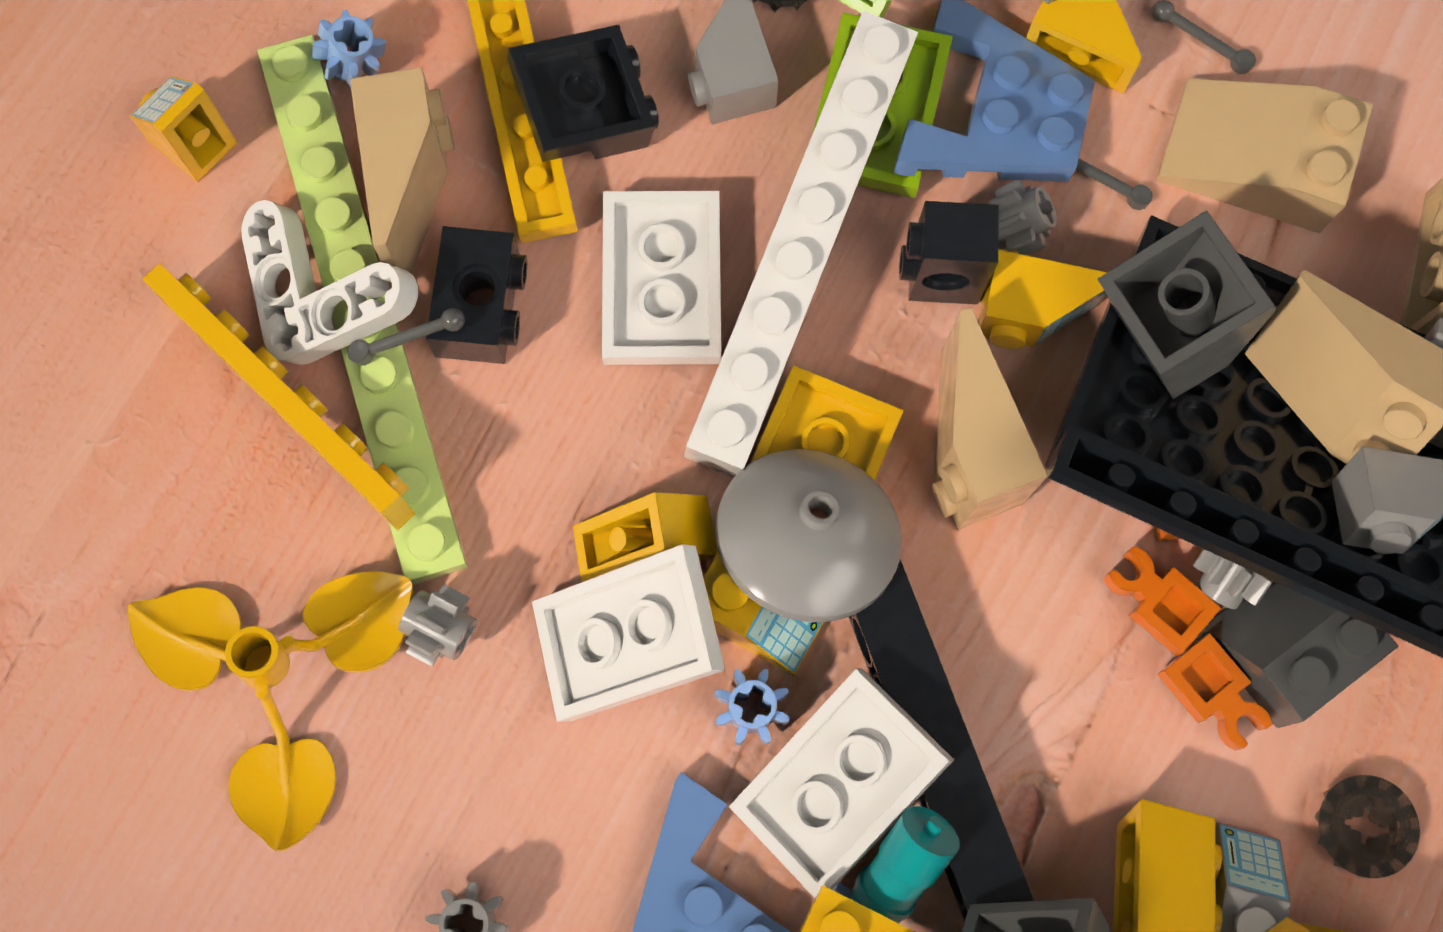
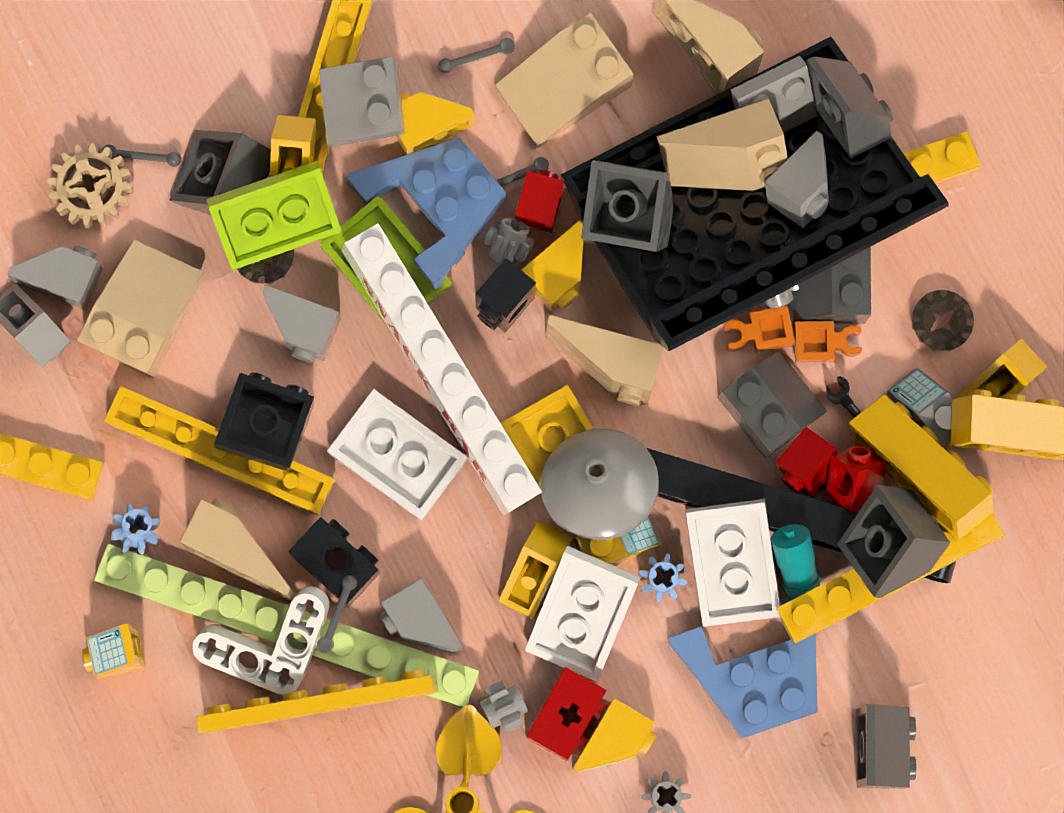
camera: 55 degrees left, 5 degrees up
none -> light grey slope [379,578,463,653]
none -> red brick [515,169,565,233]
none -> red brick [526,667,609,761]
none -> yellow slope [573,698,657,773]
none -> dark grey slope [718,351,827,459]
none -> red brick [776,427,838,497]
none -> black hand [826,376,861,418]
none -> red brick [826,445,887,513]

